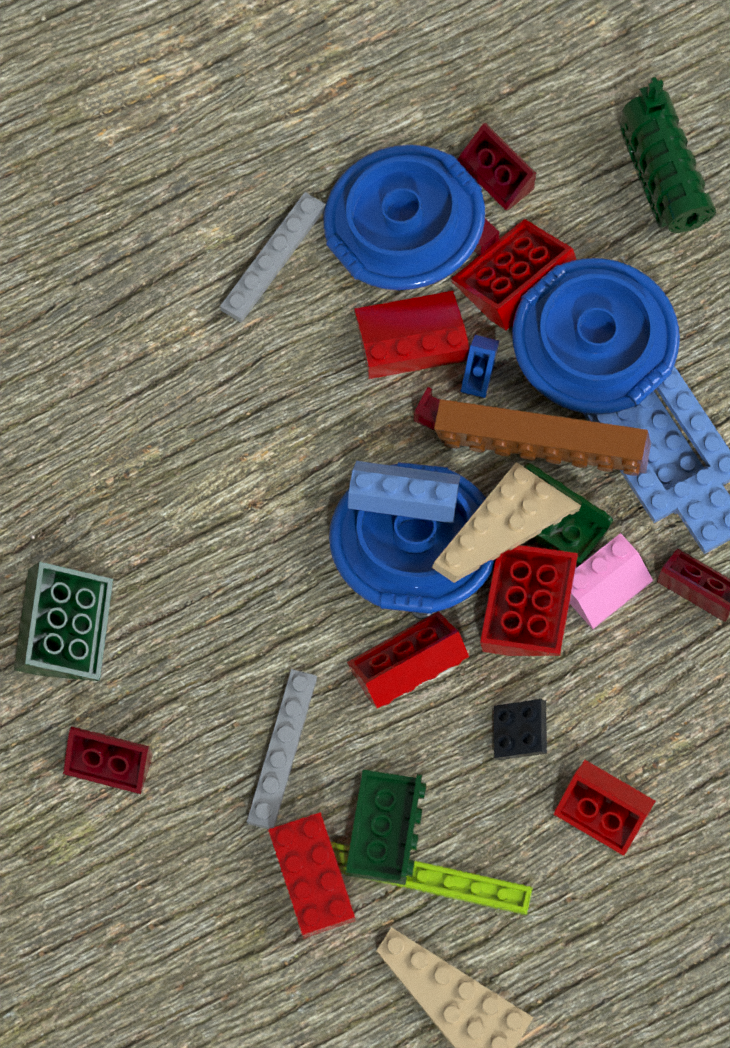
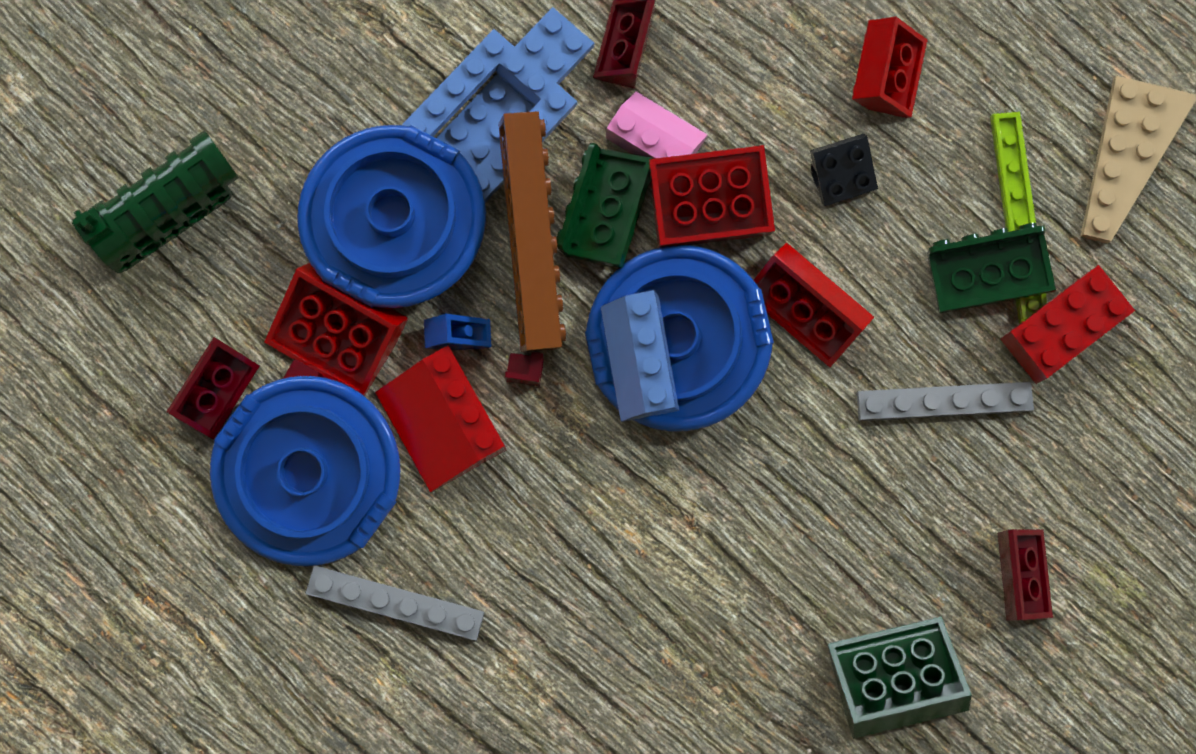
camera: 110 degrees left, 10 degrees up
tan wing [432,462,581,583] -> none

